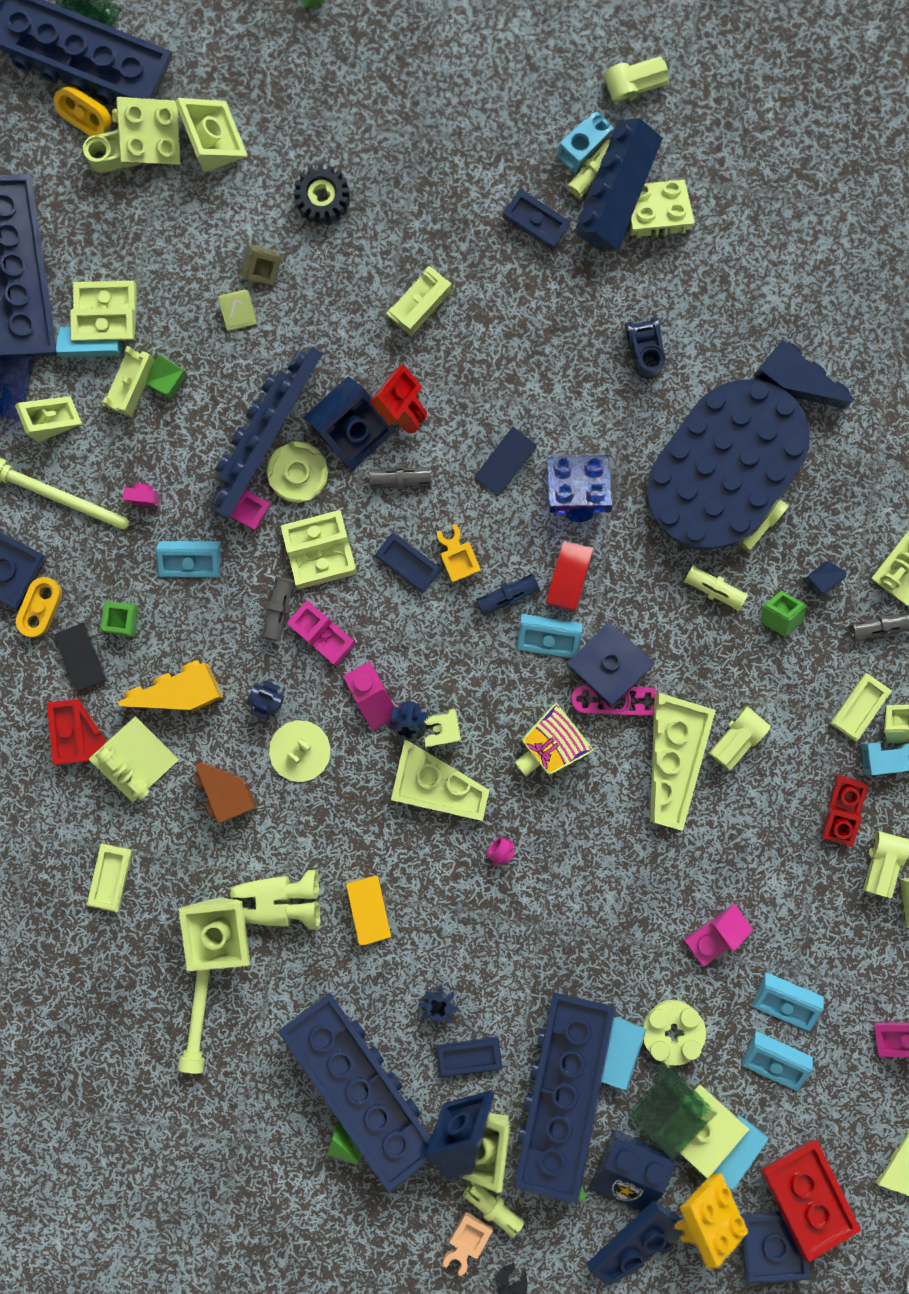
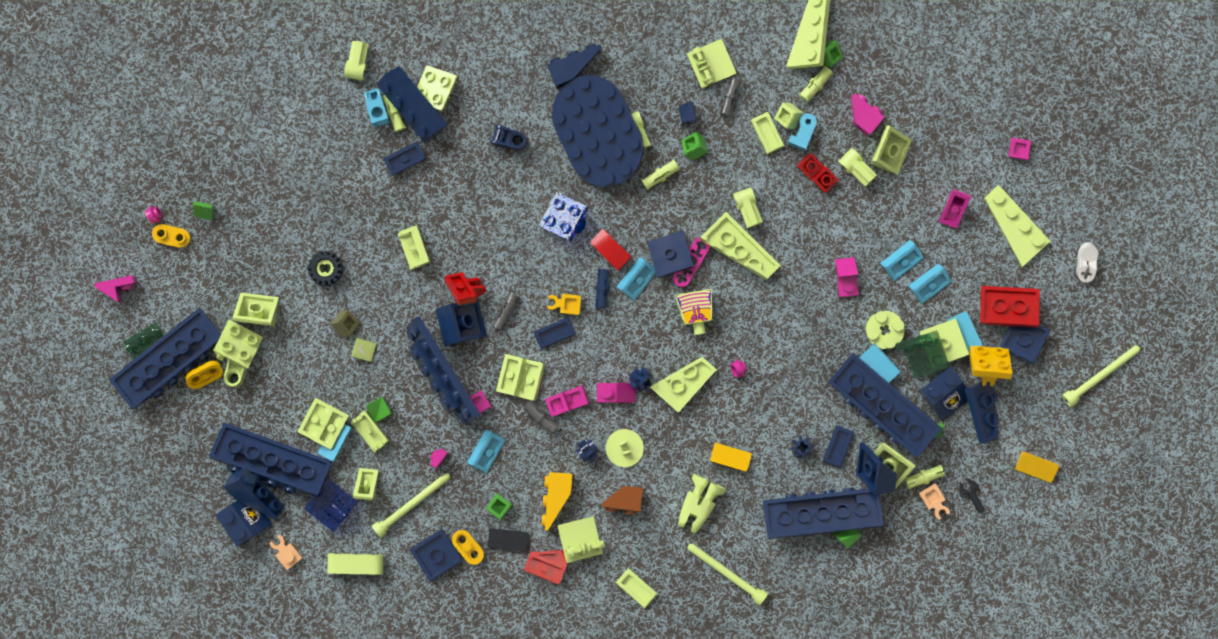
camera: 60 degrees left, 0 degrees up
yellowish green slope [179,897,250,971] -> none
yellowish green tile [266,441,328,503] -> none
yellowish green hinge [424,709,461,747] -> none
dark blue slope [474,427,537,496] -> none

